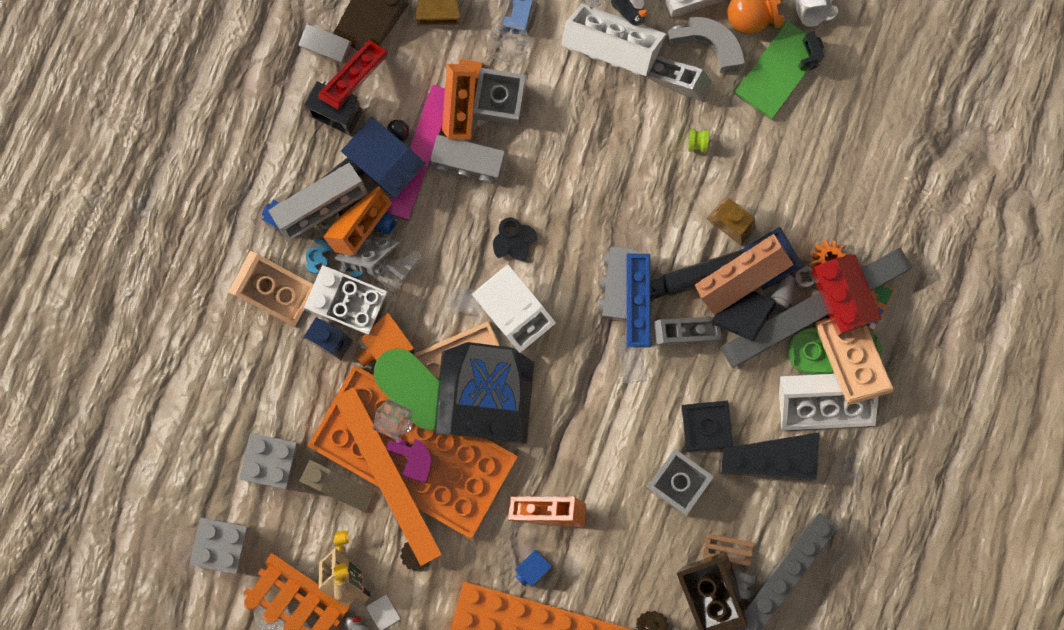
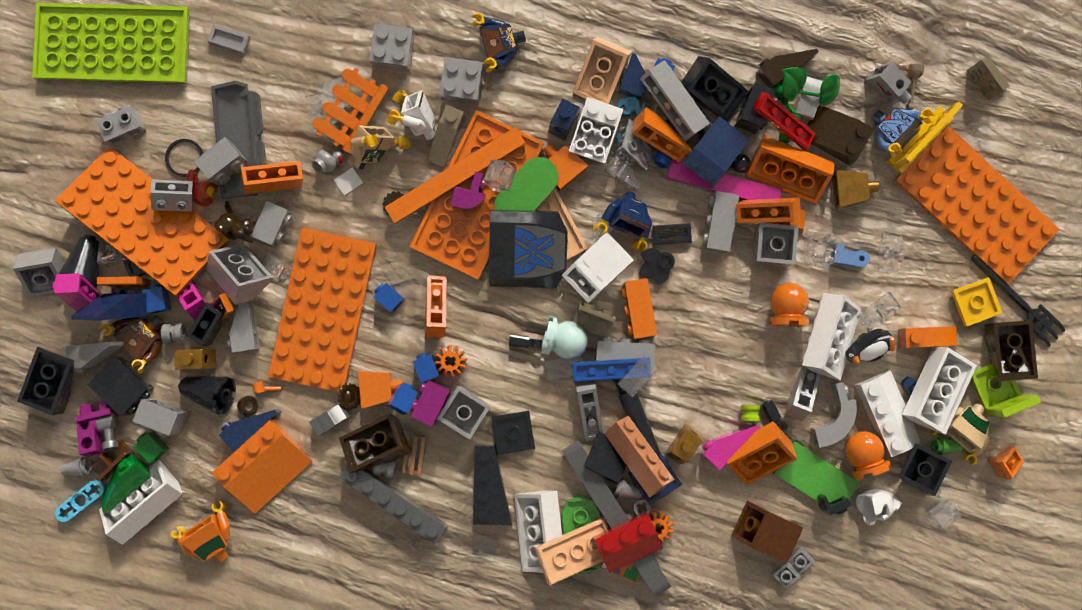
camera: 85 degrees right, 5 degrees up
none -> orange torso [358,371,404,408]
none -> white torso [386,90,435,140]
none -> blue brick [387,383,418,415]
none -> magenta brick [410,380,452,427]
none -> blue brick [413,352,441,383]
none -> orange gear [435,345,468,378]
none -> torso [471,12,526,72]
none -> black bar [509,334,542,348]
none -> light aqua tile [541,316,588,359]
none -> dark tan bracket [573,301,616,338]
none -> dark blue torso [593,192,652,251]
none -> clear tile [618,355,658,397]
none -> dark blue slope [619,53,648,100]
none -> orange brick [621,278,657,339]
none -> black tile [652,223,692,245]
none -> black slope [681,56,748,122]
none -> dark pink slope [700,425,760,470]
none -> orange slope [726,421,797,485]
none -> reddish brown slope [731,501,803,563]
none -> orange slope [746,135,835,204]
none -> dark brown slope [756,49,819,89]
none -> black bar [761,399,788,430]
none -> orange tile [770,282,809,327]
none -> light grey slope [772,546,814,589]
none -> green plant [774,67,840,143]

